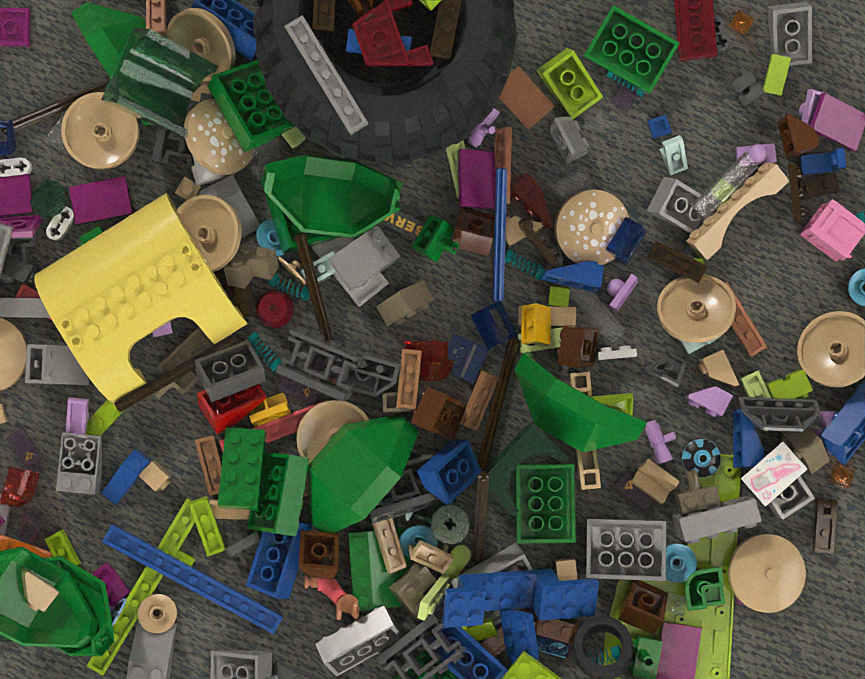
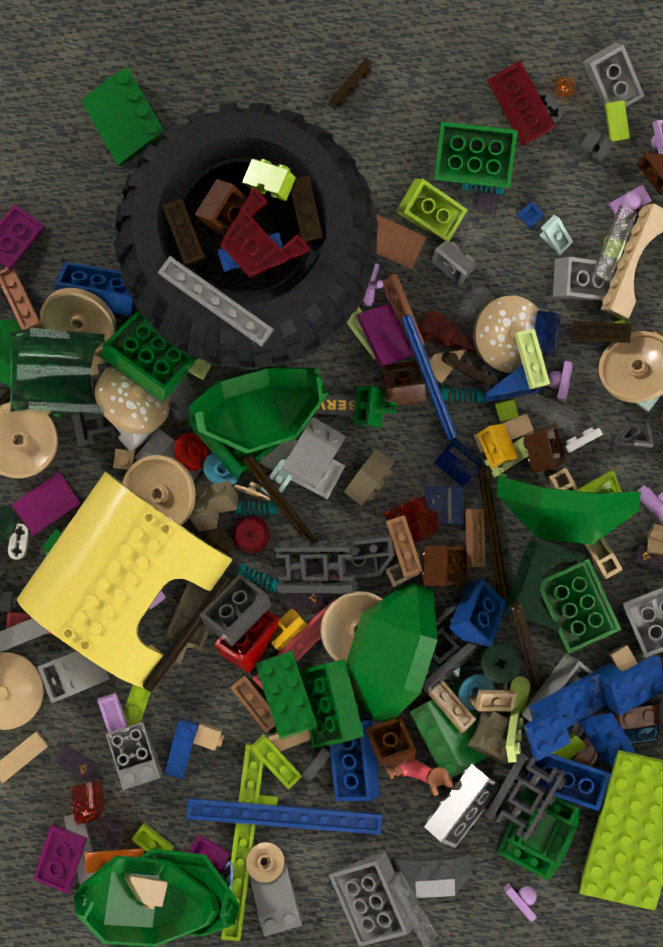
camera: 20 degrees left, 0 degrees up
none -> red tile [174,433,209,471]
none -> yellowish green plate [514,328,550,389]

